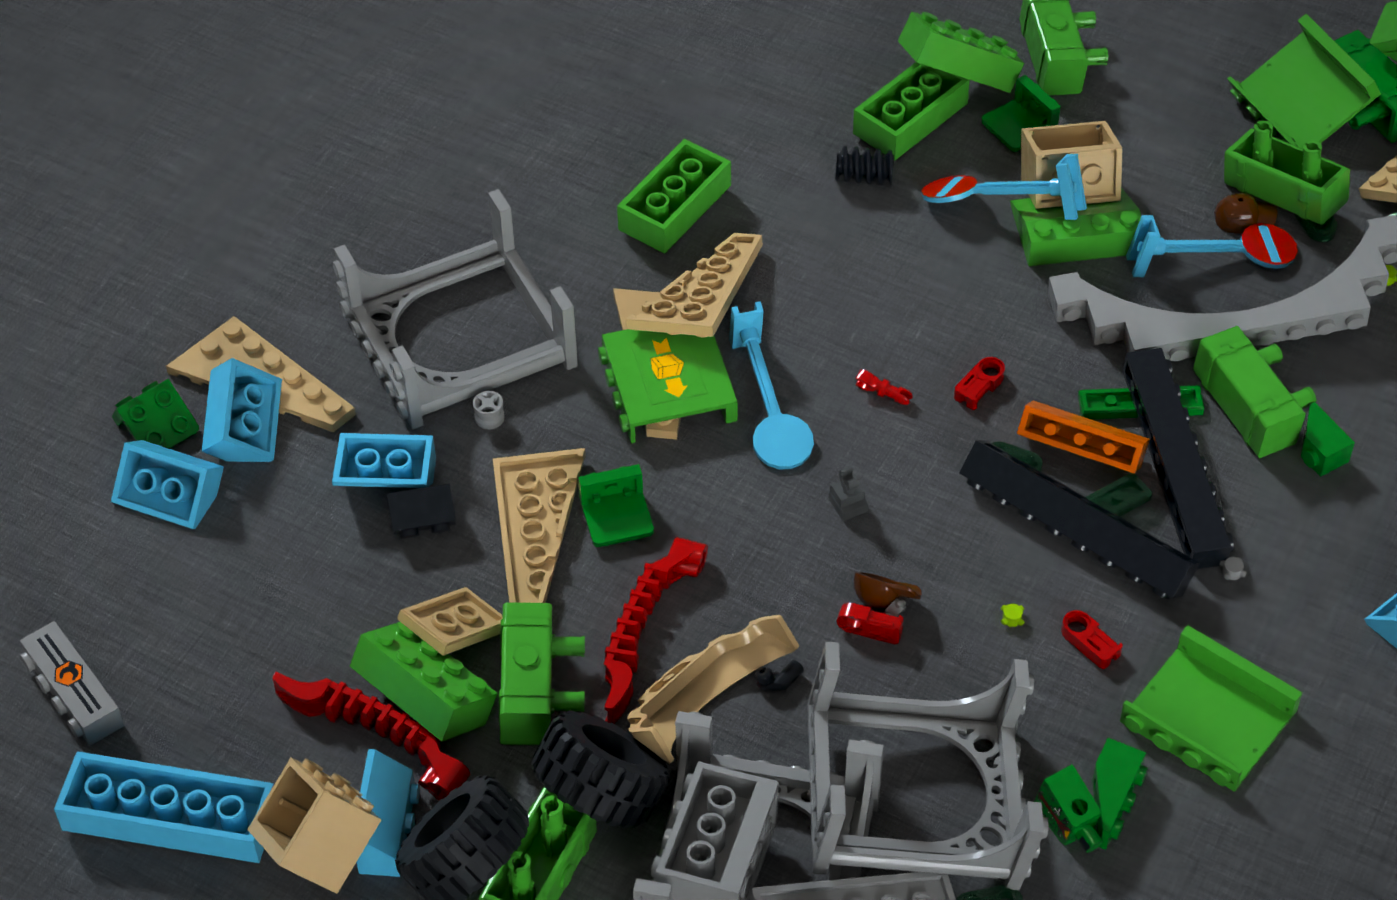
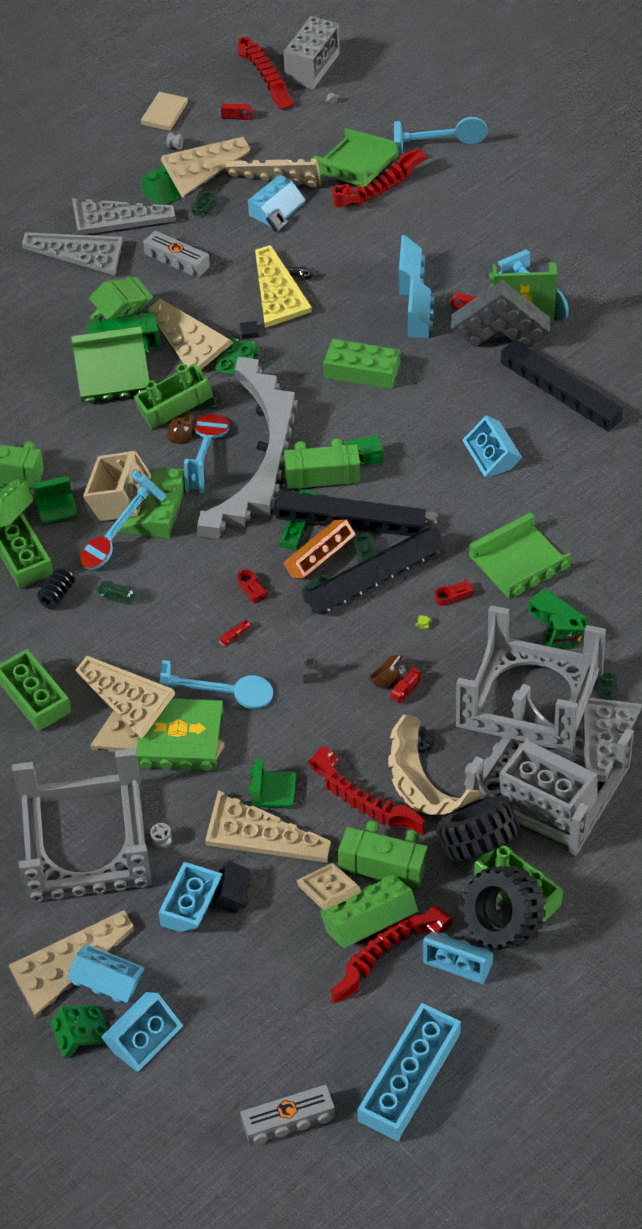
camera: 70 degrees left, 0 degrees up
tan container [247,757,381,894] -> none
none -> clear green plate [97,581,135,605]

